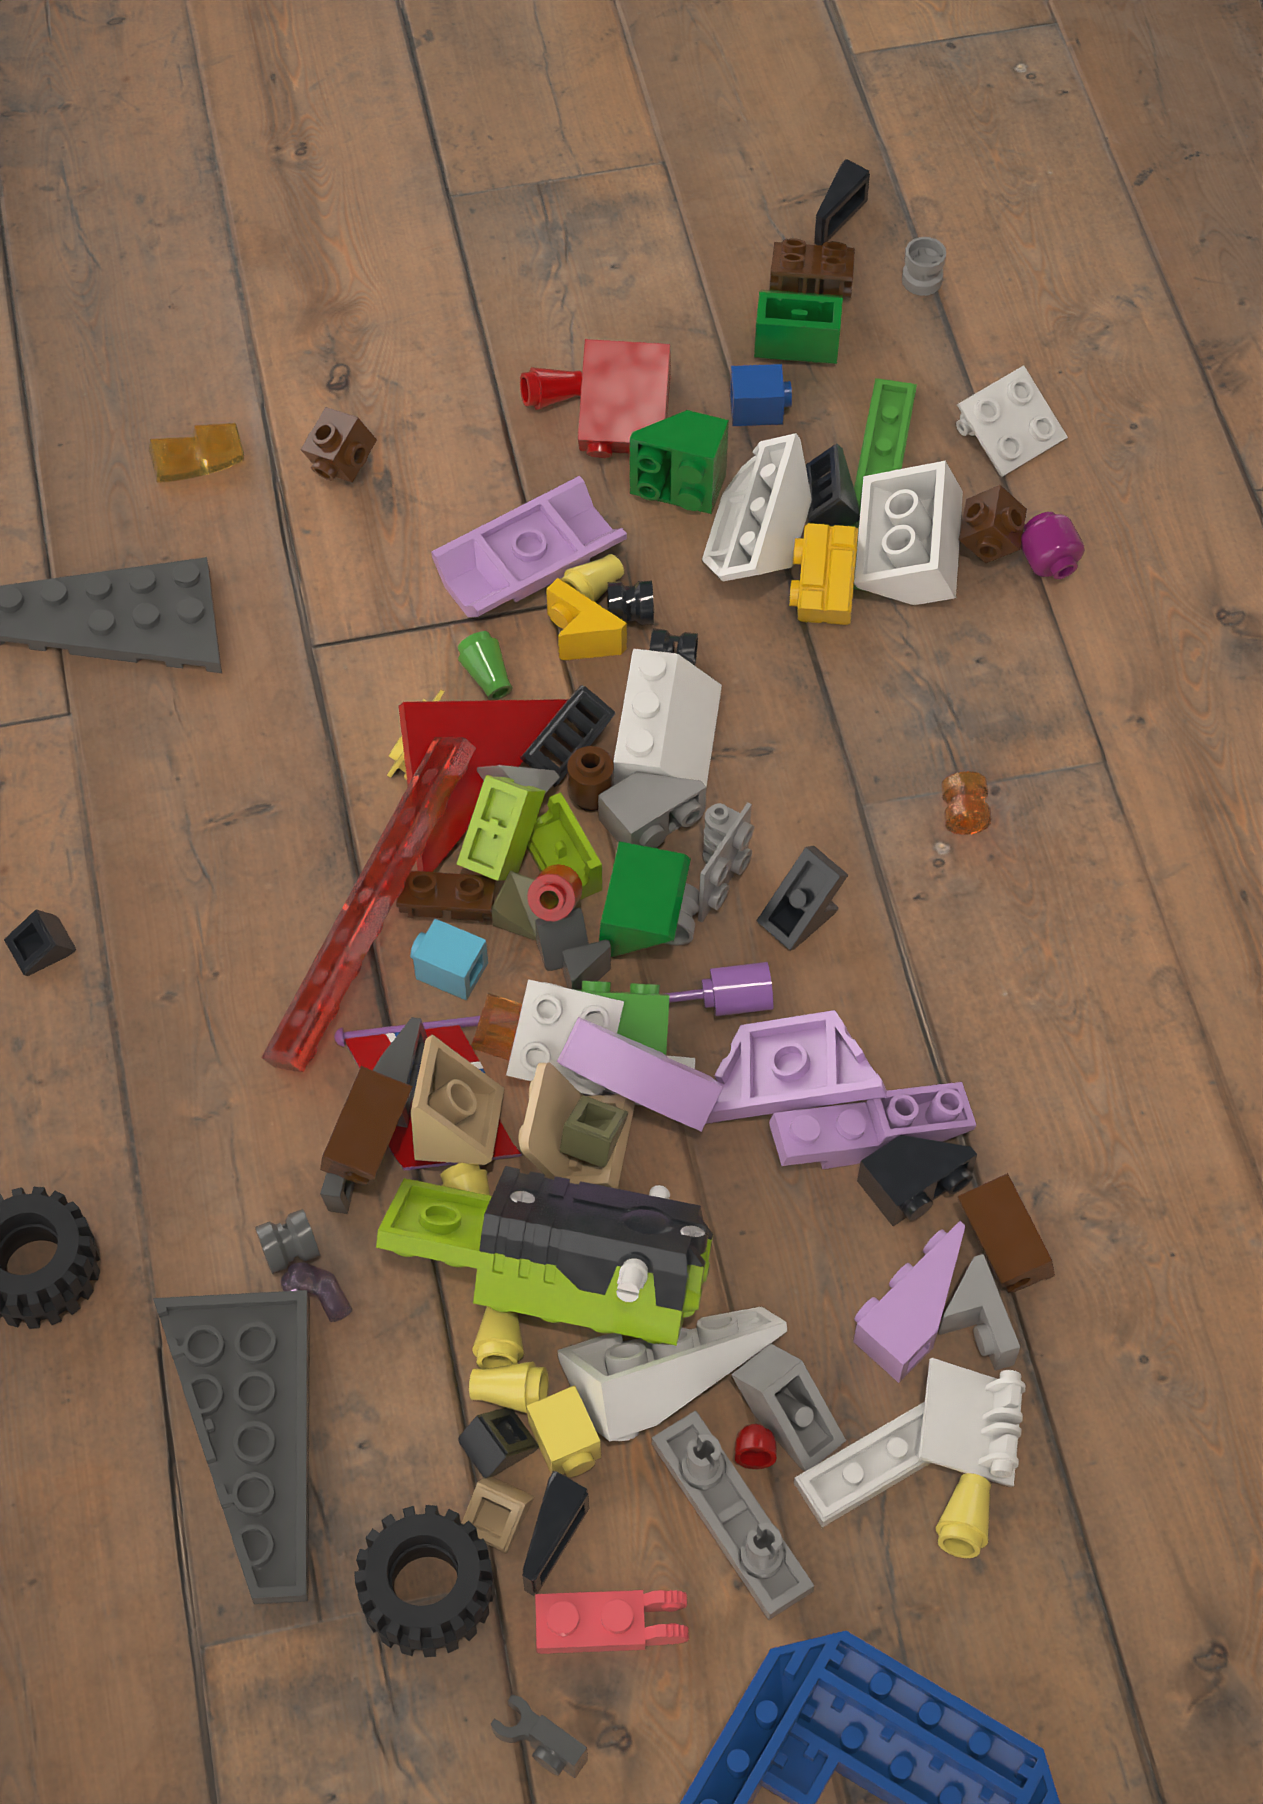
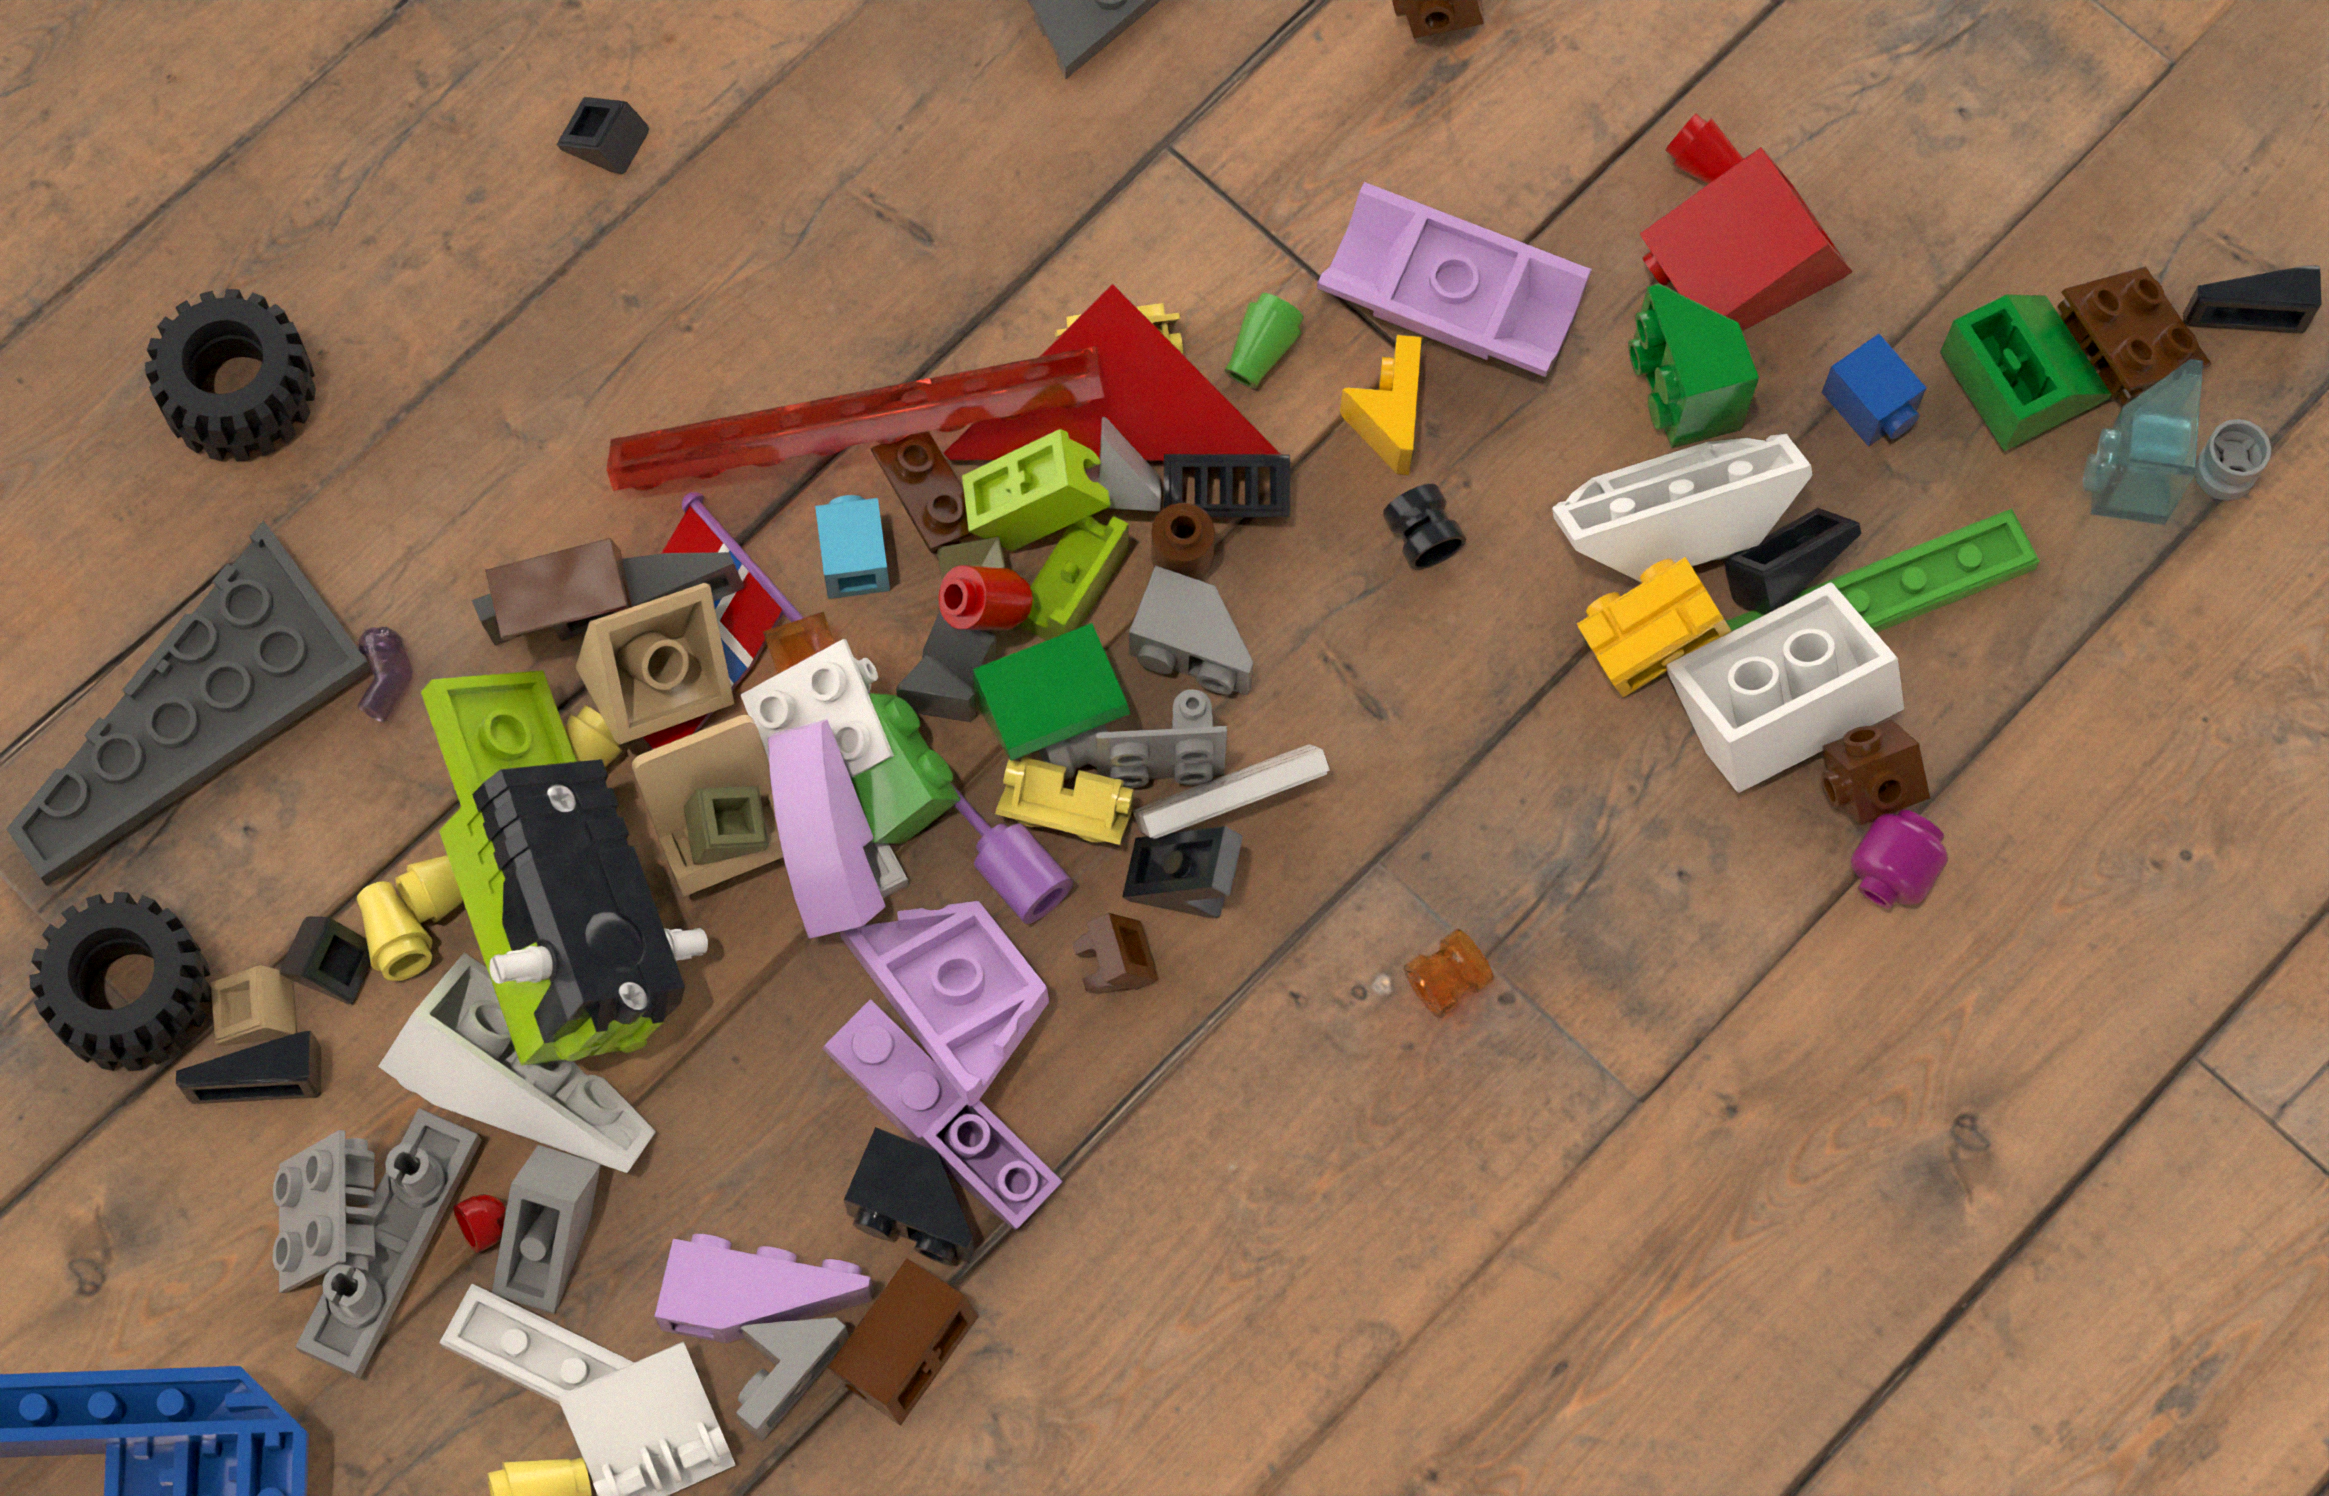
camera: 55 degrees right, 10 degrees up
dark grey wheel [255,1209,320,1274] -> none
dark grey plate [491,1695,588,1778] -> none
light yellow brick [527,1385,601,1477] -> none
coral hinge [535,1590,689,1654] -> none
light yellow cone [560,554,624,602] -> none
black wheel [608,580,654,625] -> none
white slope [613,649,722,788] -> none
white hinge [956,365,1068,477] -> none
none -> light grey hinge [273,1130,375,1293]
none -> light yellow hinge [995,756,1134,845]
none -> reddish brown tile [1072,913,1158,994]
none -> white tile [1132,744,1330,839]
none -> clear light blue slope [2083,359,2203,525]

